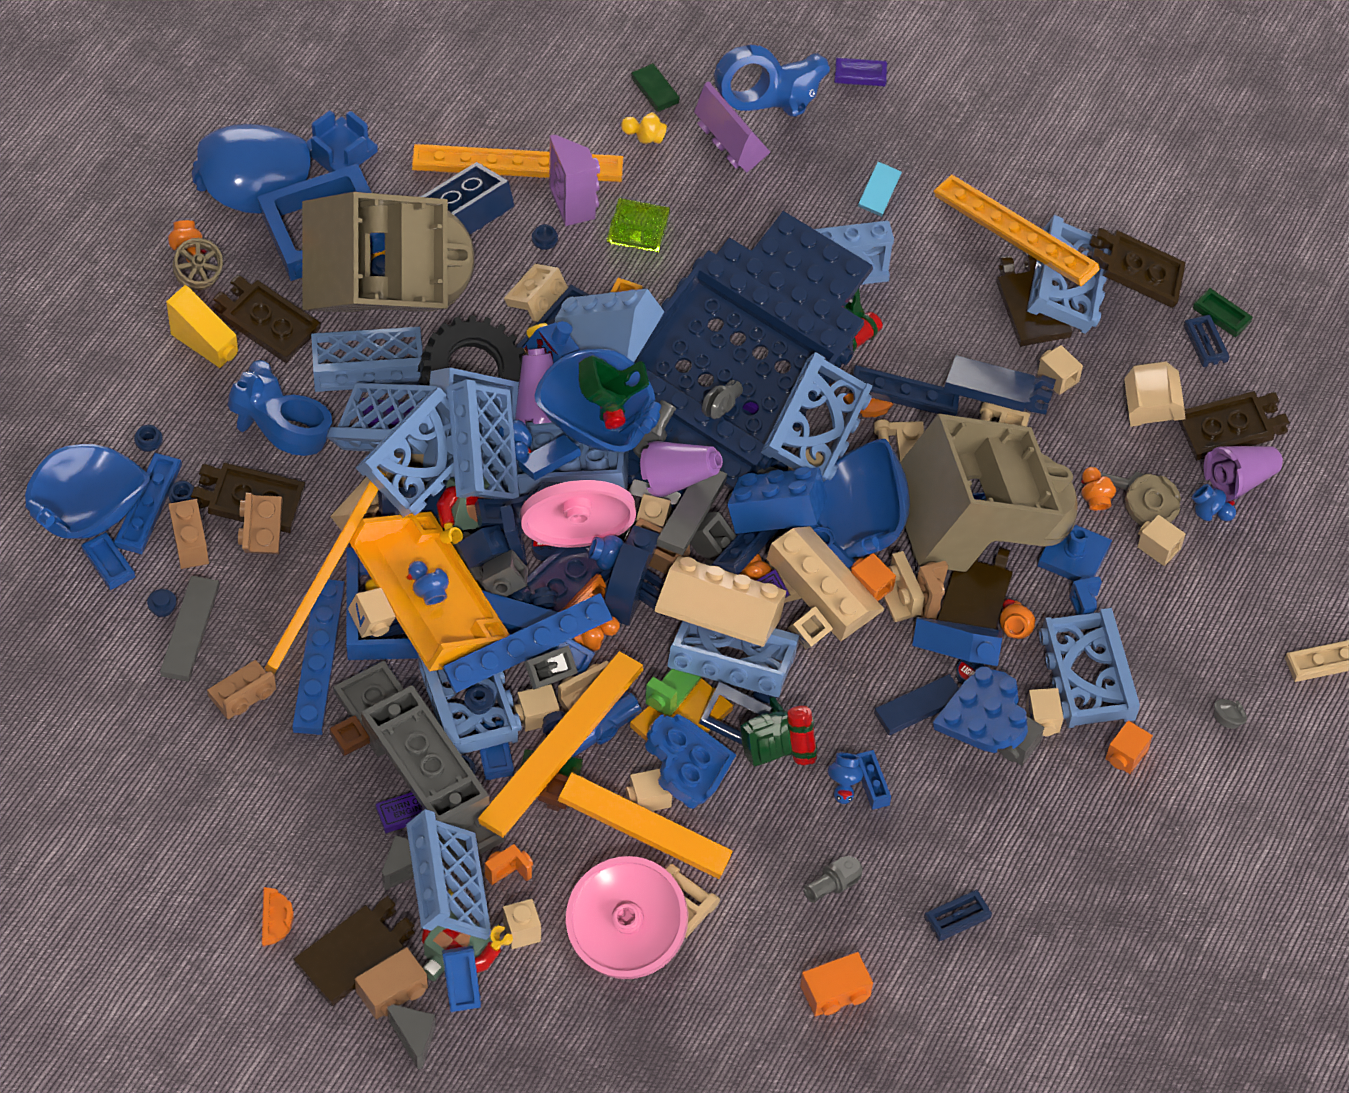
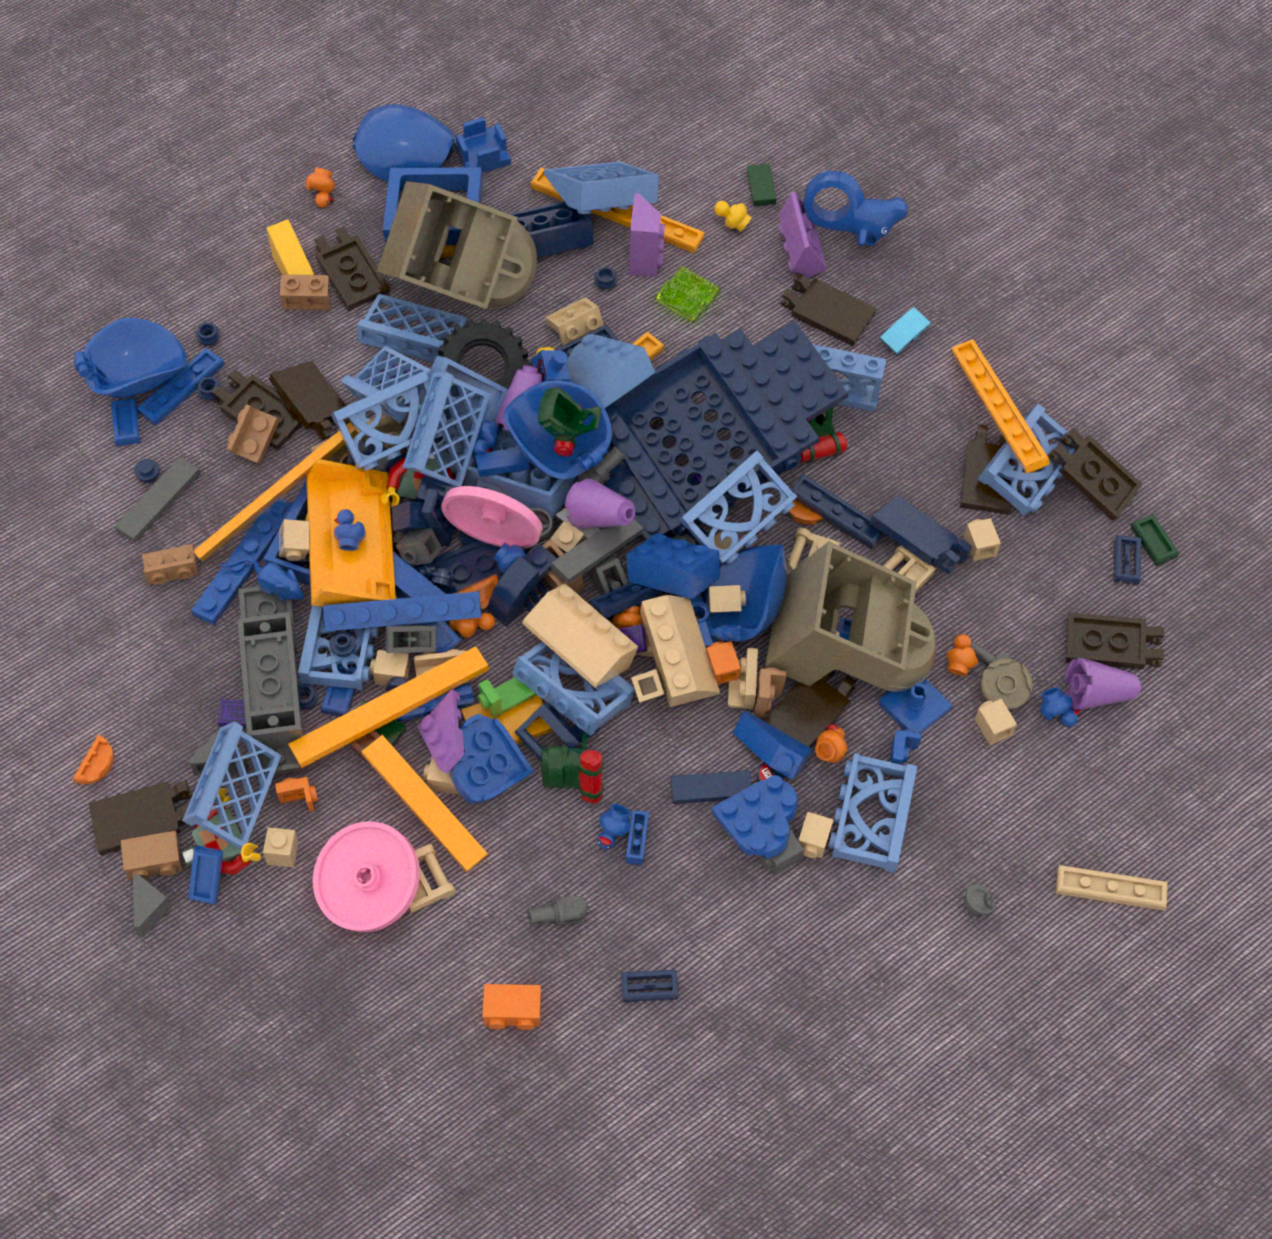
camera: 25 degrees right, 5 degrees up
medium nougat brick [168,499,209,569] -> none
dark tan wheel [172,238,223,290] -> none
blue animal [227,360,332,456] -> none
reddish brown tile [329,715,370,756] -> none
dark grey arm [702,380,743,419] -> none
dark purple tile [835,58,887,87] -> none
orange brick [1106,720,1153,774] -> none
tan slope [1124,362,1185,427] -> none
none -> blue animal [219,557,304,601]
none -> dark brown tile [269,361,352,440]
none -> medium nougat bracket [280,275,331,310]
none -> medium lavender wing [418,689,464,774]
none -> medium blue slope [544,161,659,214]
none -> tan brick [708,585,746,613]
none -> dark brown tile [780,273,876,347]

